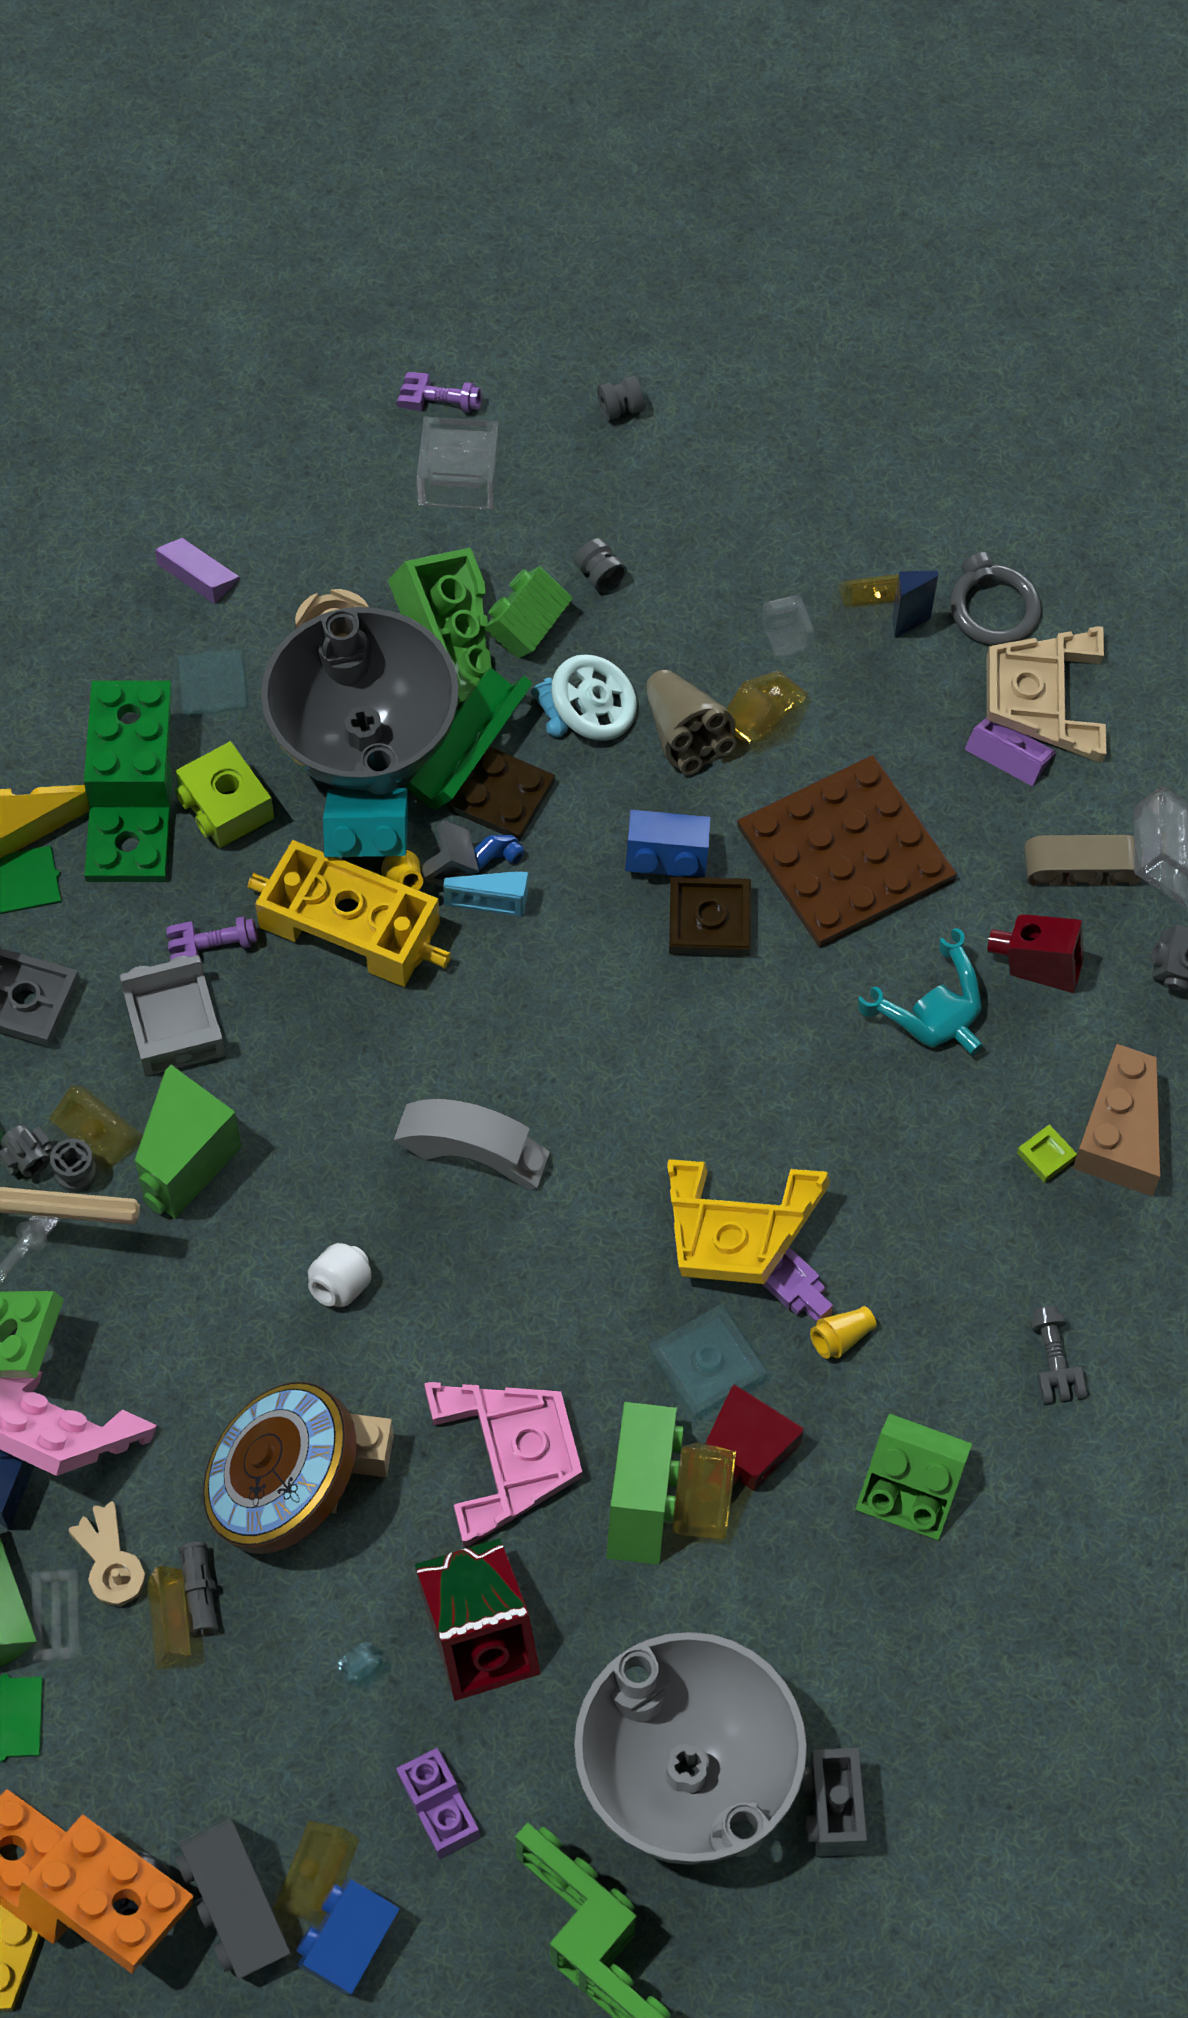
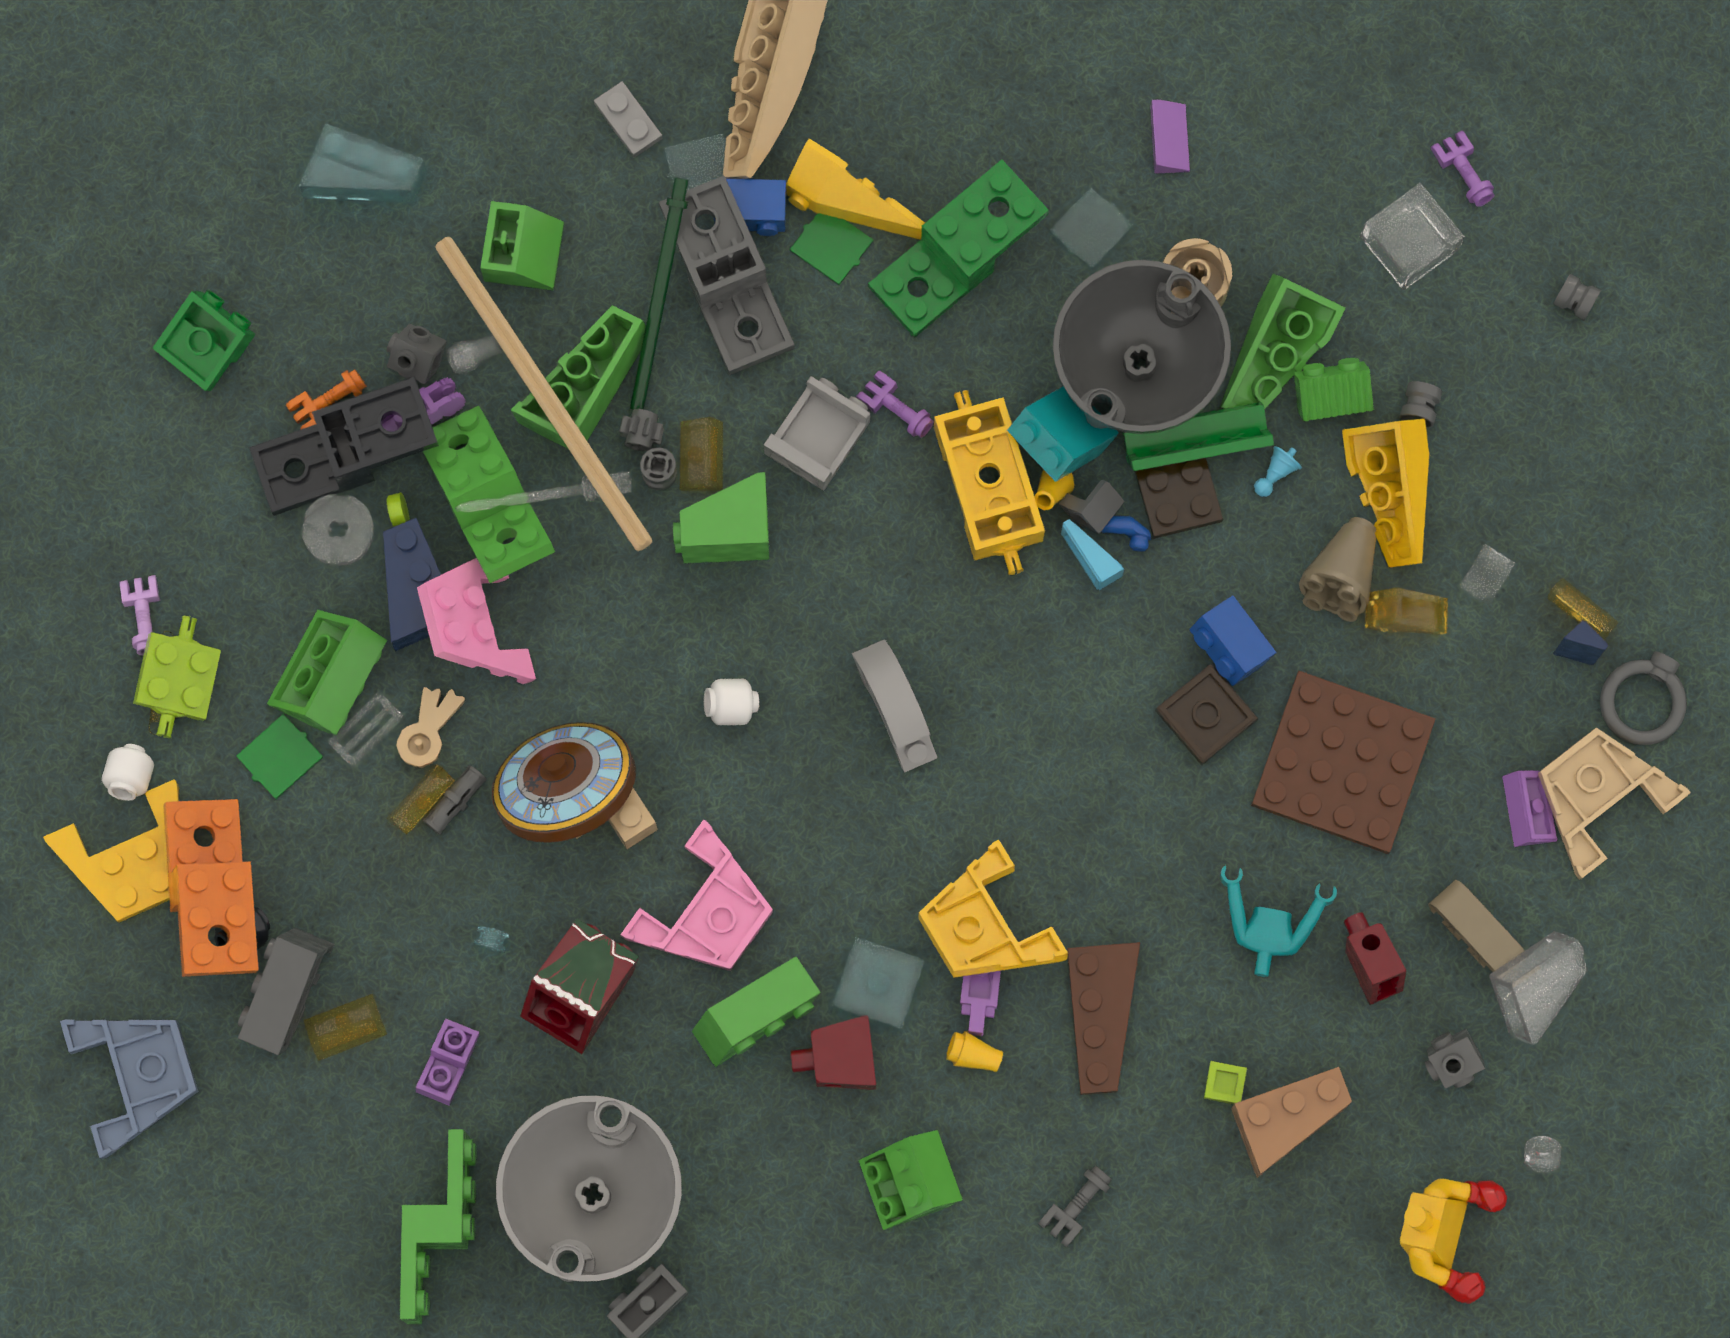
camera: 50 degrees right, 15 degrees up
lime brick [174,741,275,848] -> none
blue brick [296,1879,400,1995] -> none
light aqua plate [551,654,637,741] -> none
clear yellow slope [672,1442,736,1539] -> none
none -> reddish brown wing [1067,942,1140,1095]
none -> yellow wedge [1342,419,1429,567]

